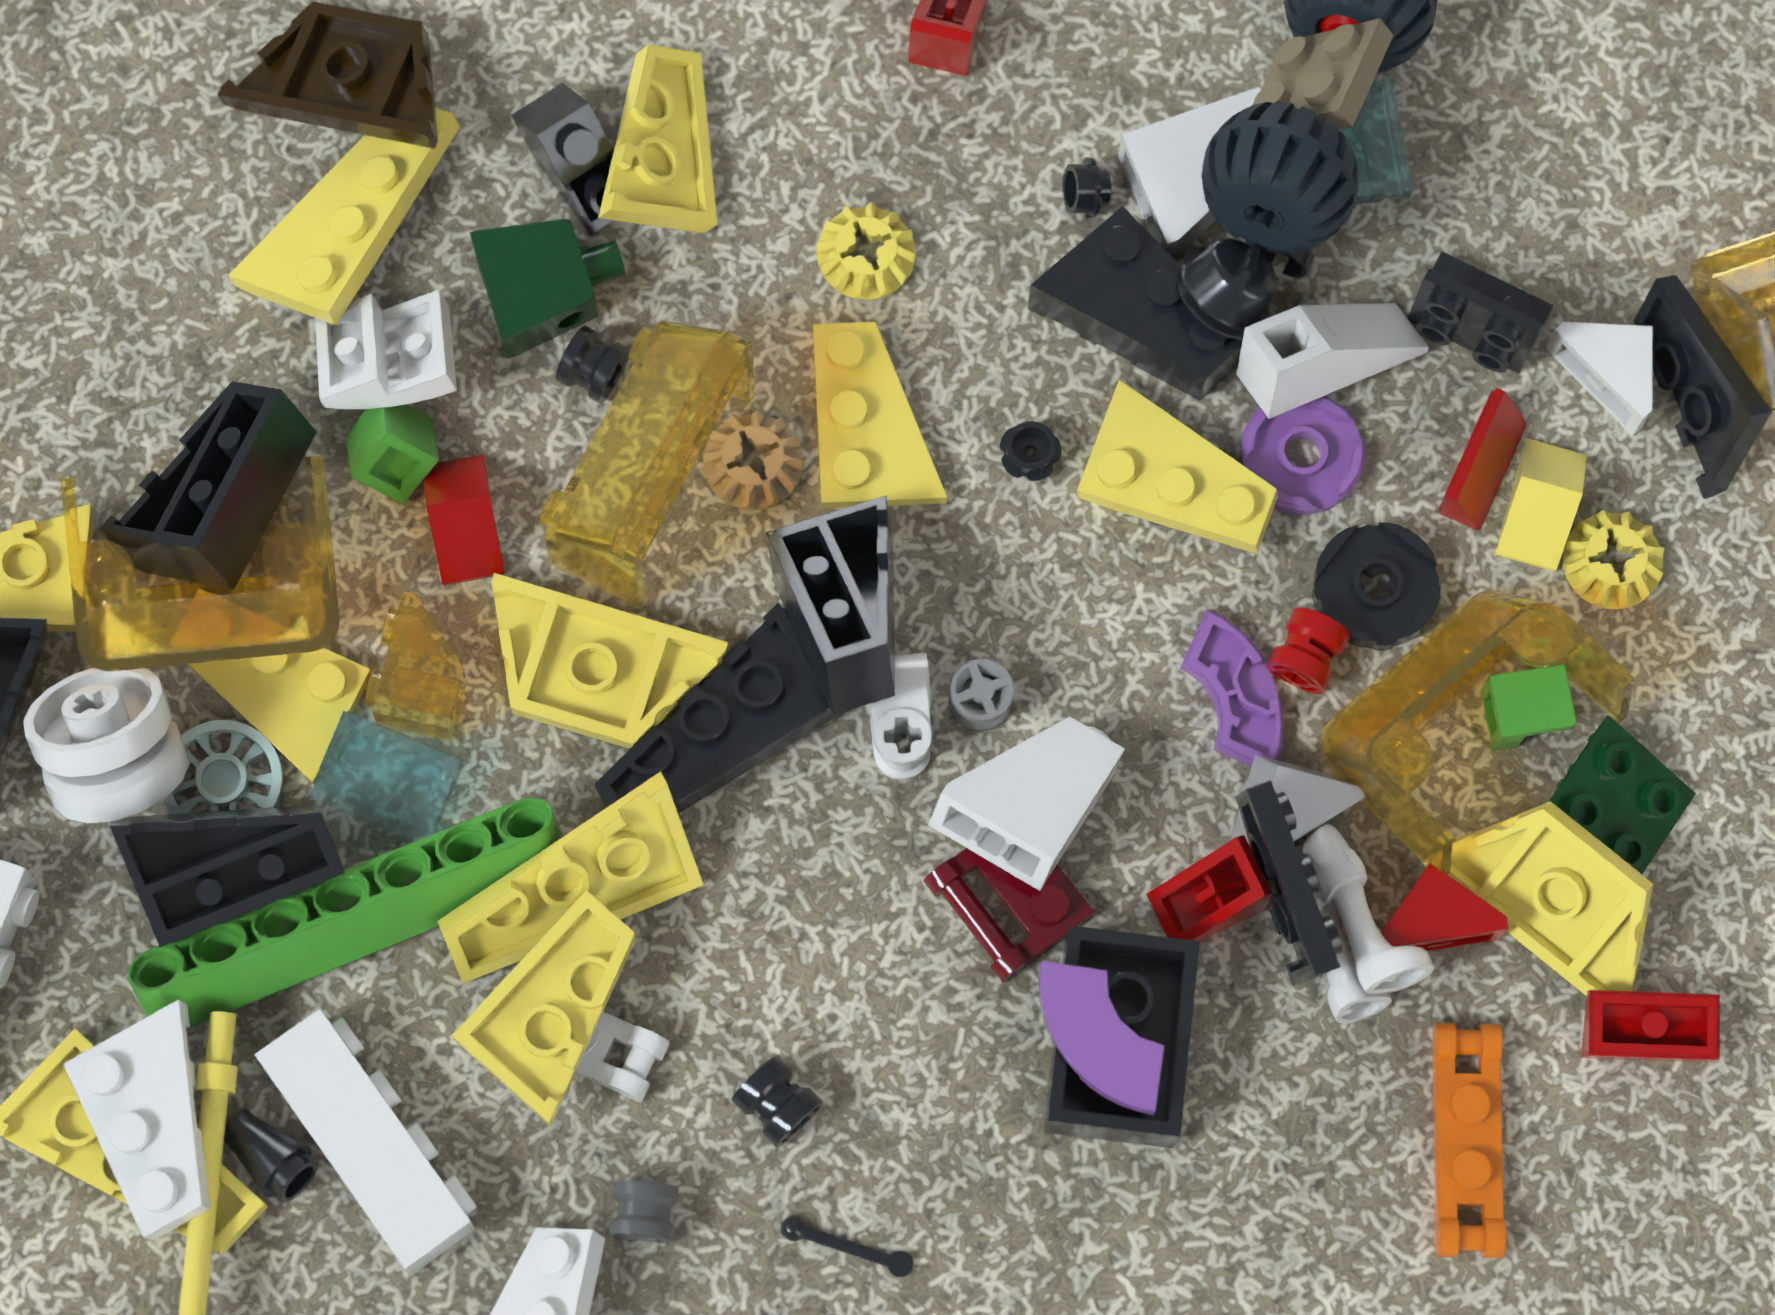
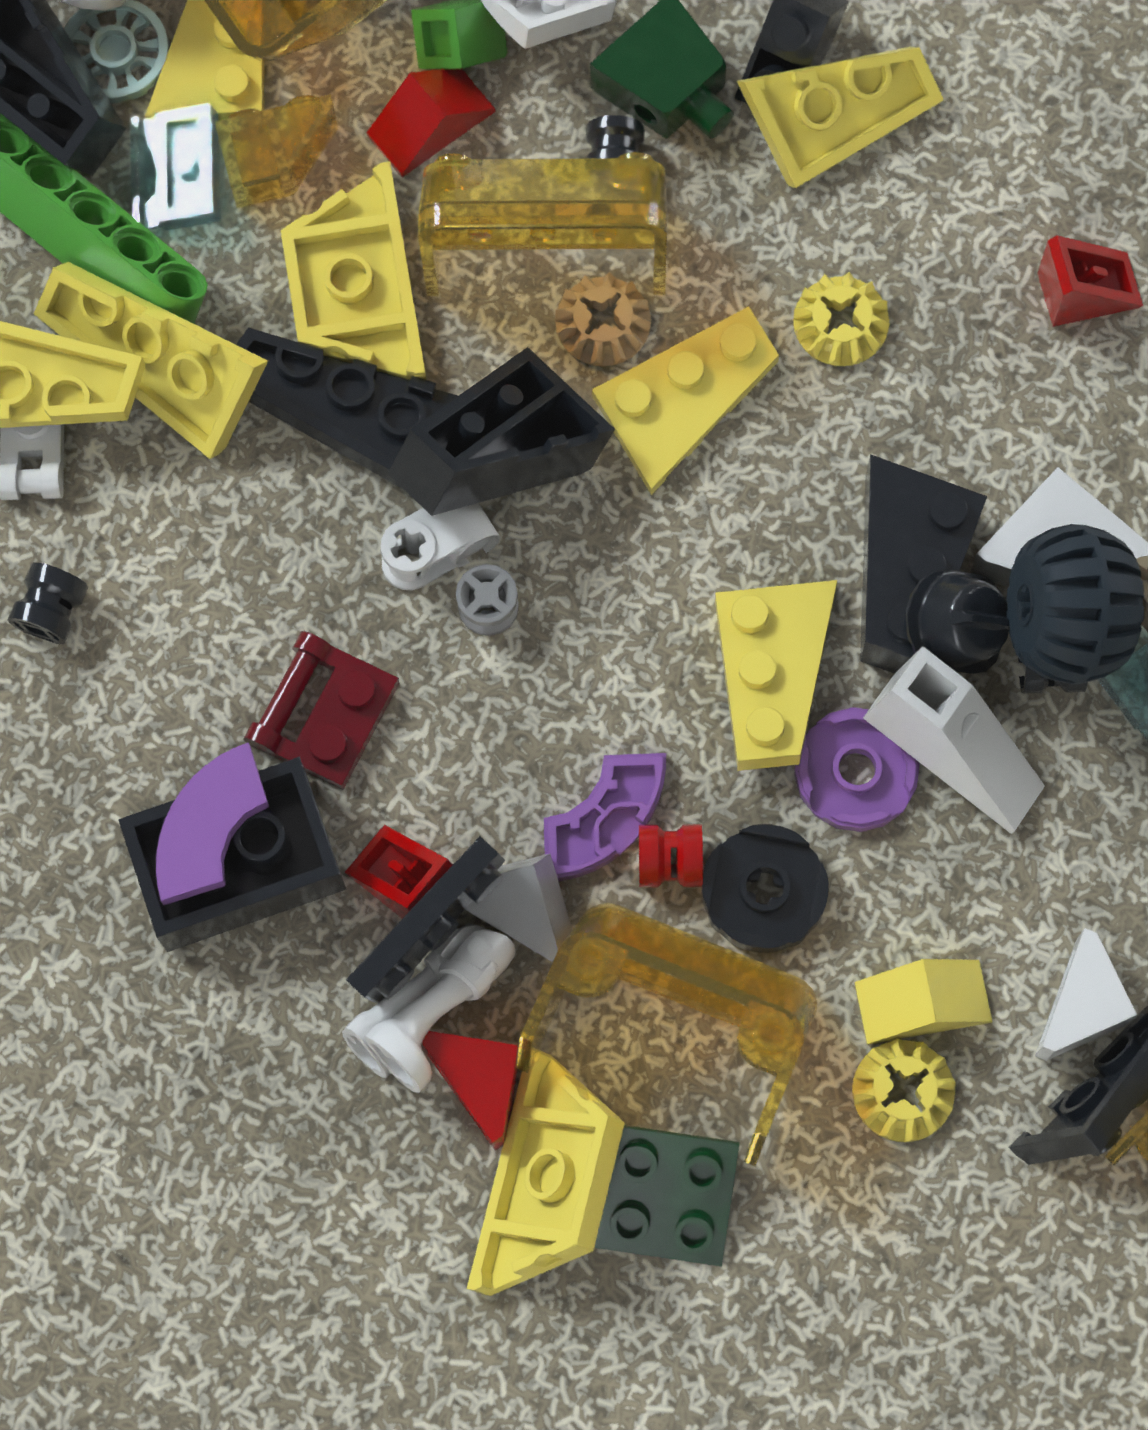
camera: 70 degrees right, 0 degrees up
white slope [928,716,1125,891] -> none
black plate [1000,421,1062,481] -> none
black plate [1062,157,1112,218] -> none
black bracket [1407,251,1554,374] -> none
orange plate [1432,1022,1506,1259] -> none
red slope [1438,388,1527,530] -> none
bright green panel [1480,664,1576,751] -> none
red slope [1581,990,1720,1063] -> none

